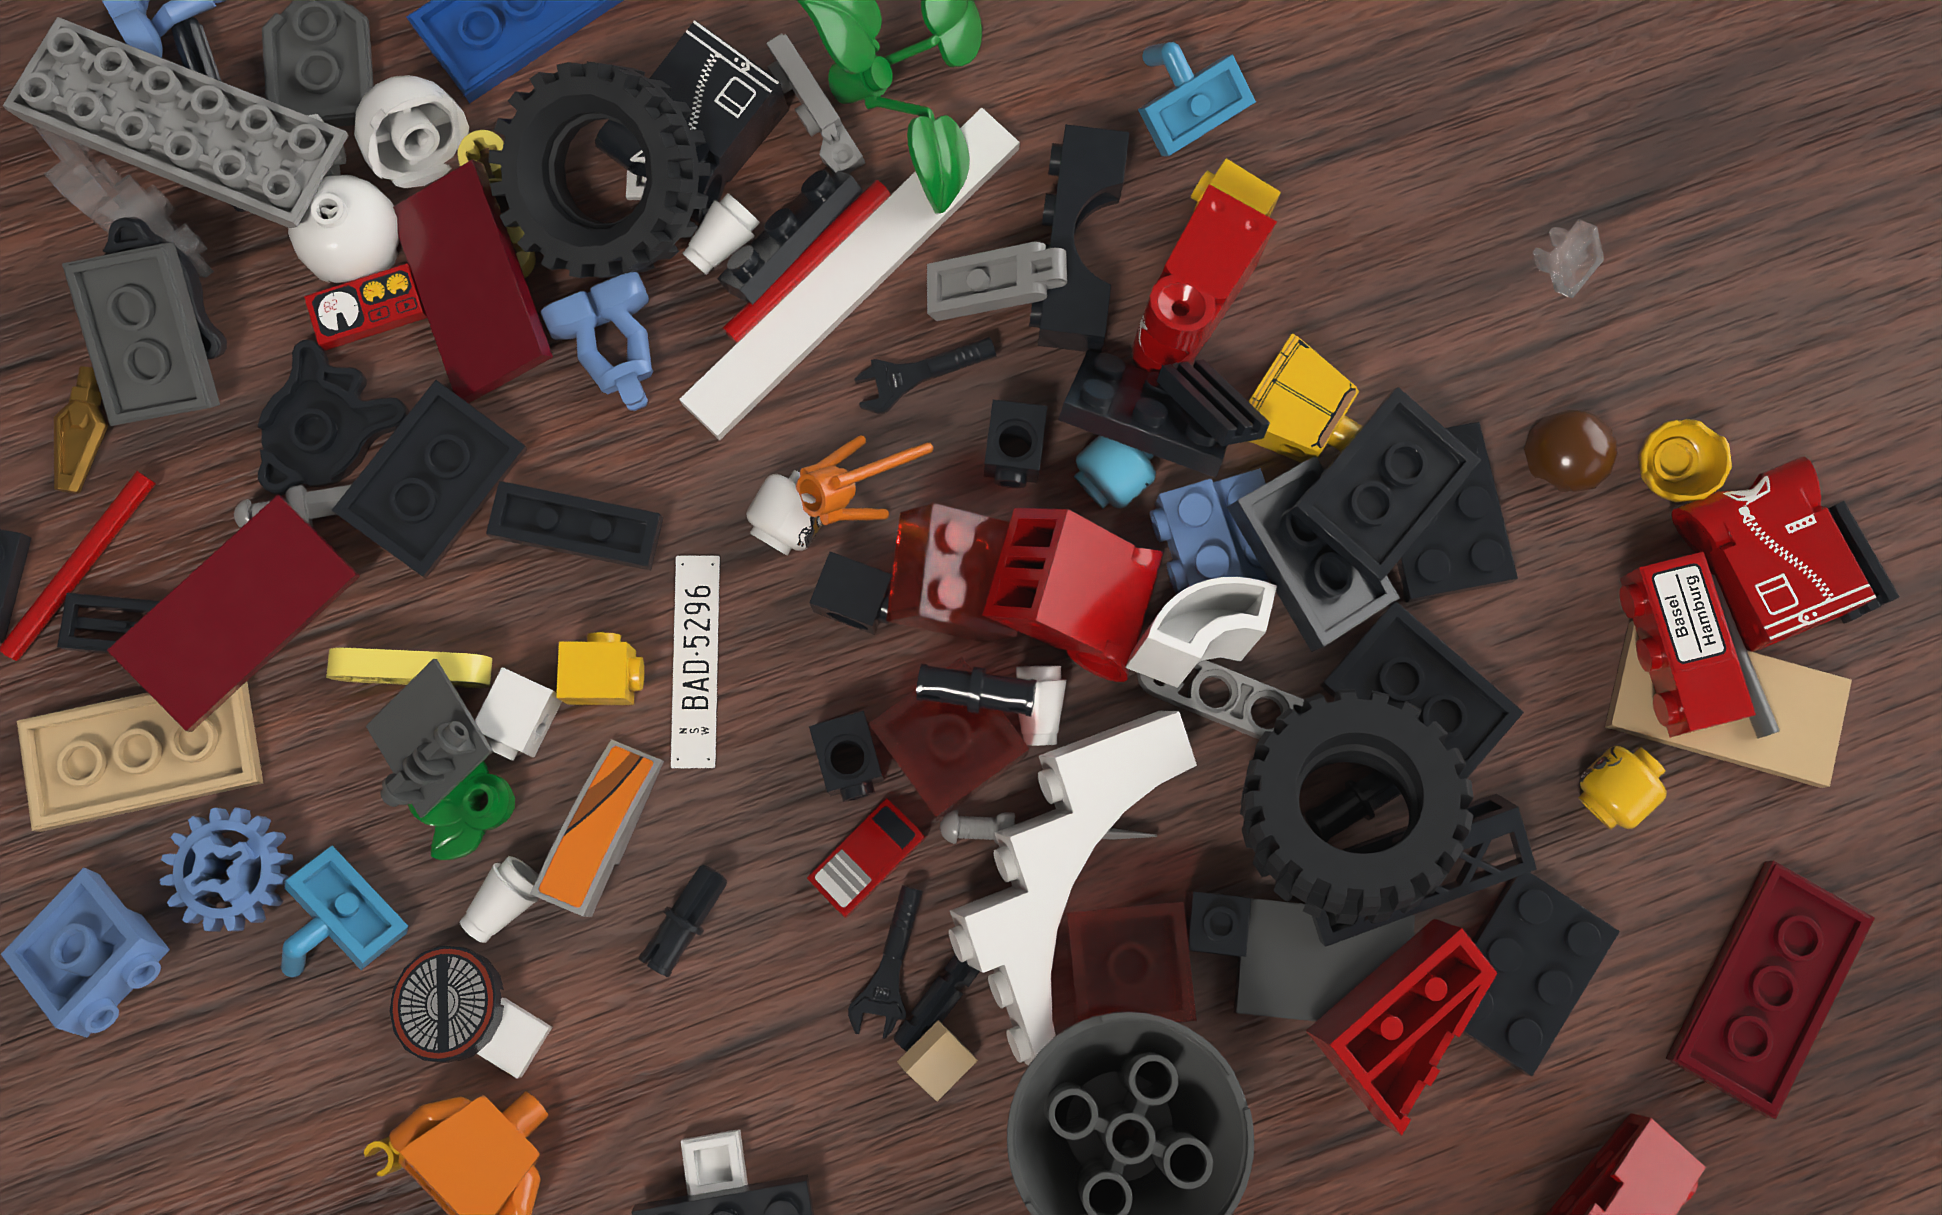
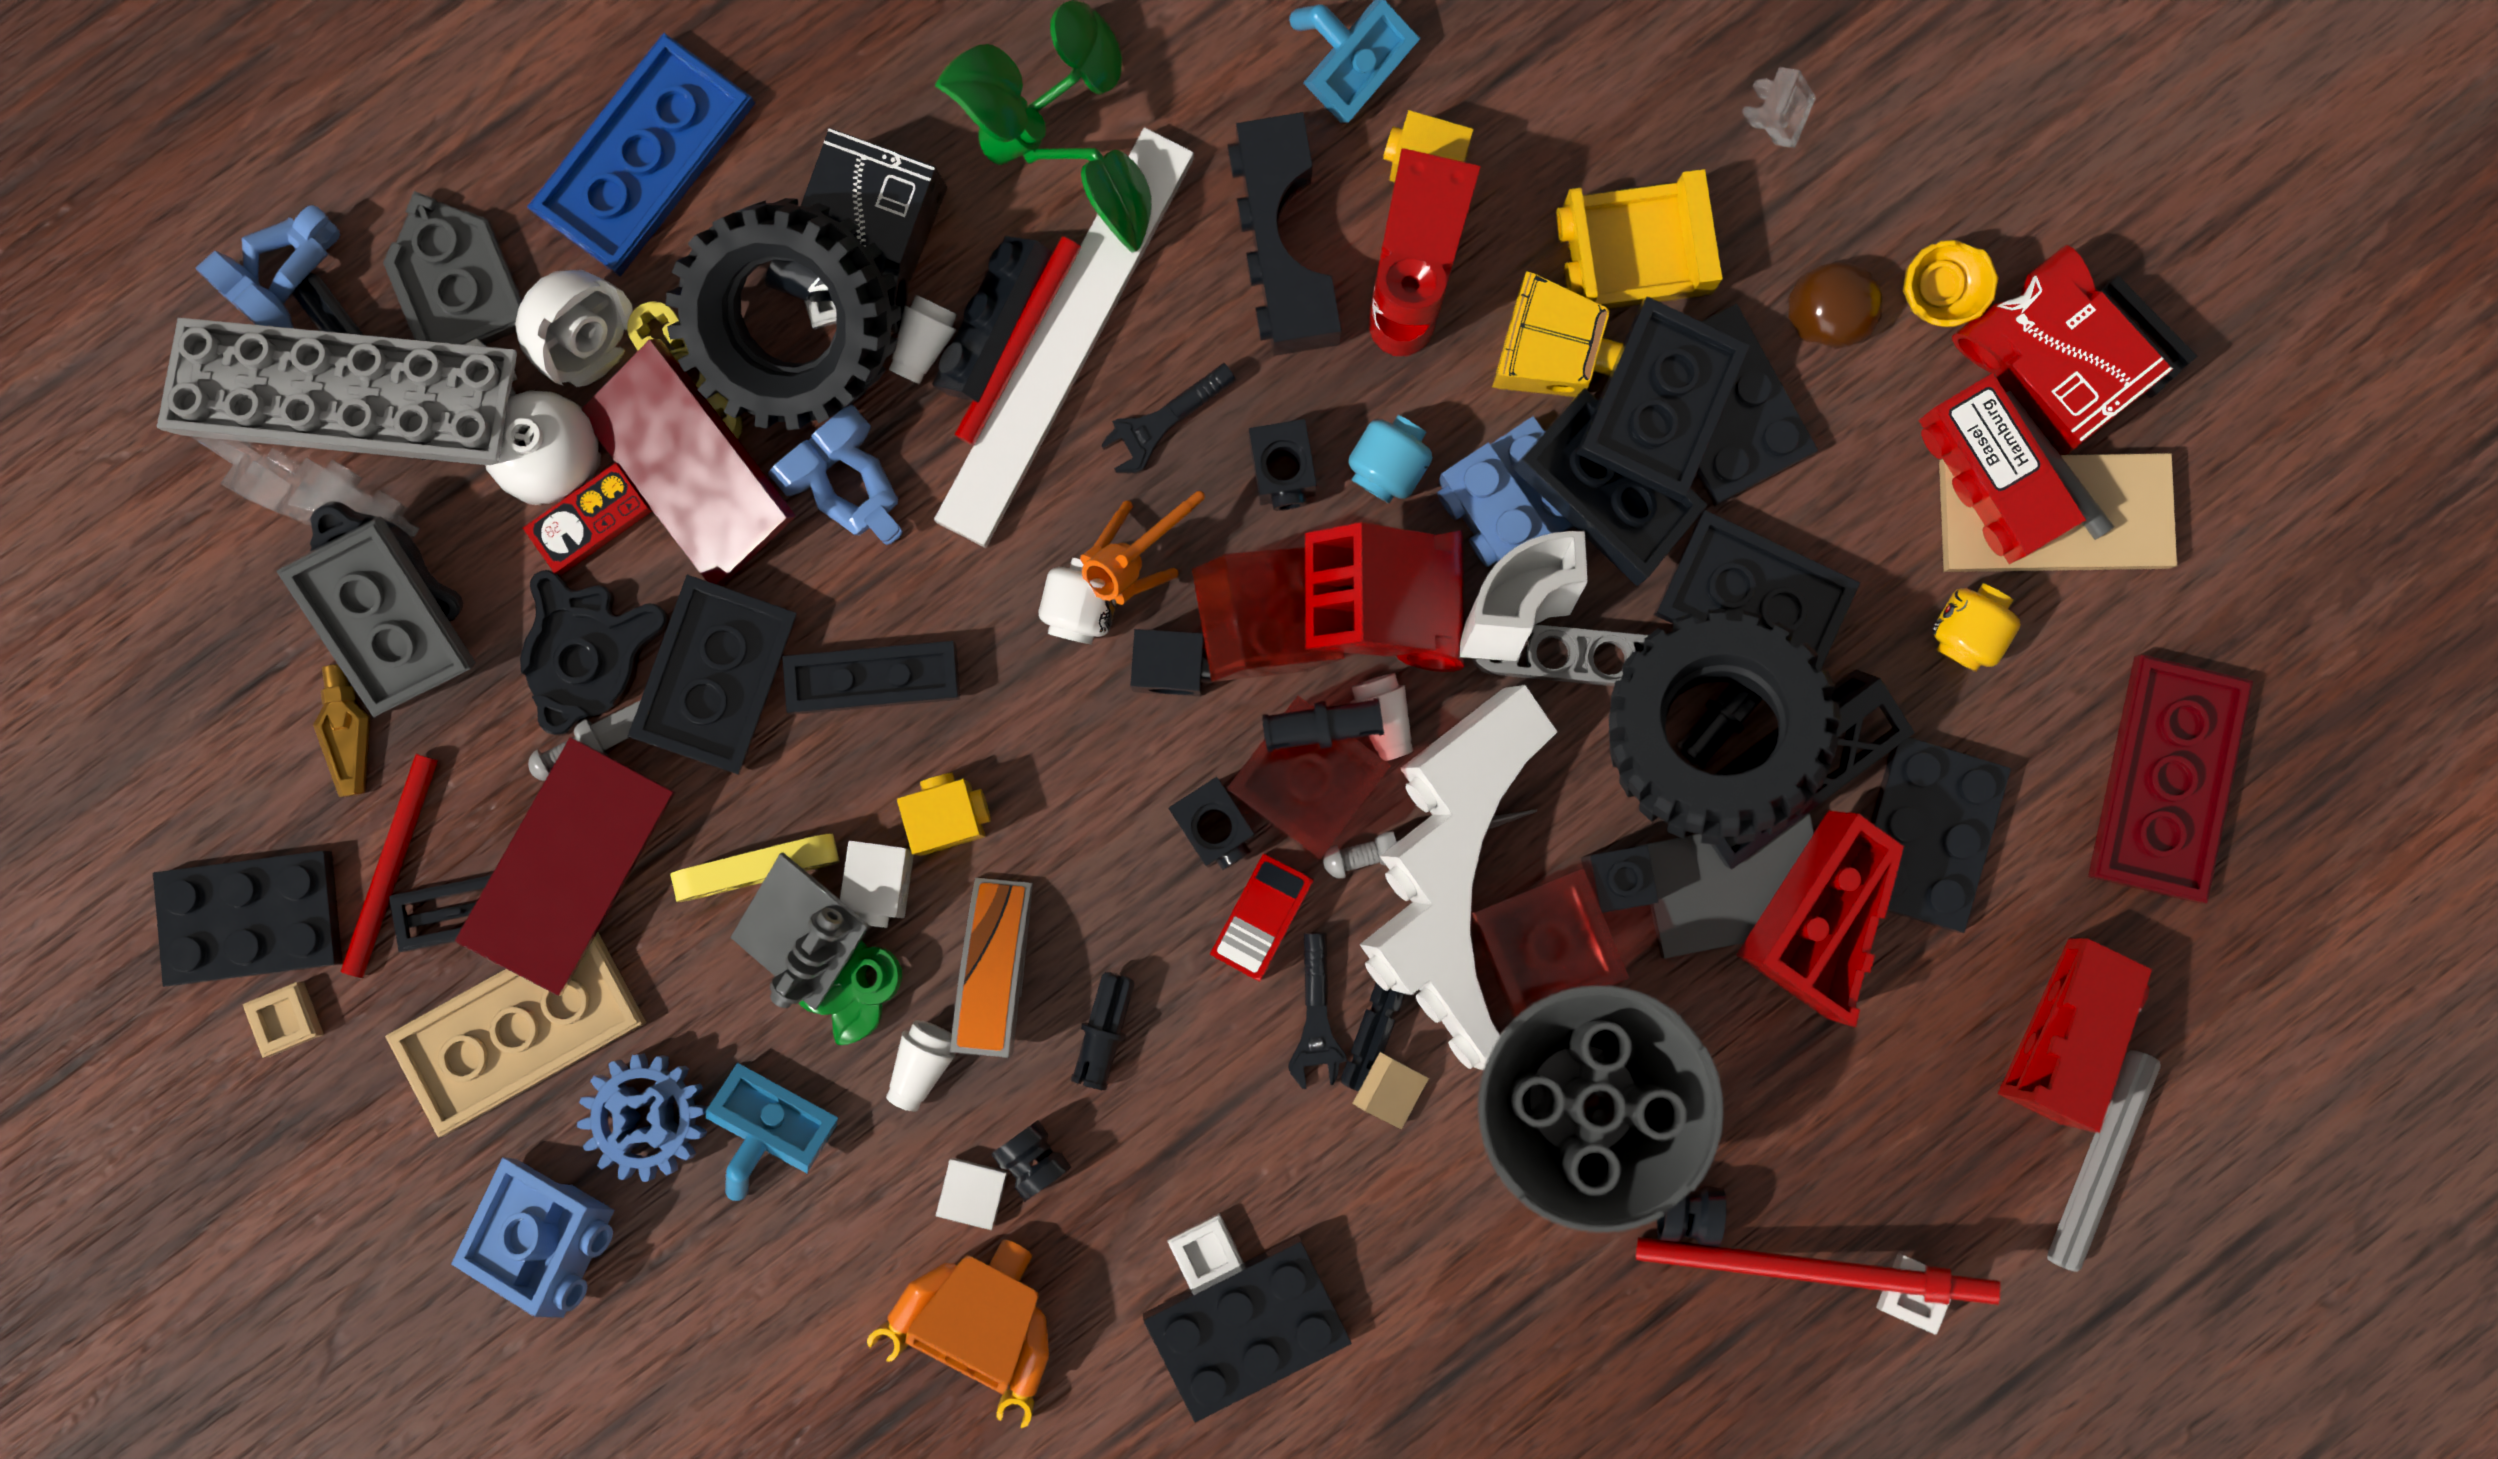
camera: 10 degrees left, 5 degrees up
tile [389,946,504,1063] -> none
white sticker [671,556,720,768] -> none
light grey hinge [767,33,865,174] -> none
light grey hinge [927,242,1067,321] -> none
black plate [1058,350,1228,478] -> none
black tile [1157,359,1270,446] -> none
none -> black wheel [991,1120,1072,1202]
none -> yellow panel [1556,169,1722,309]

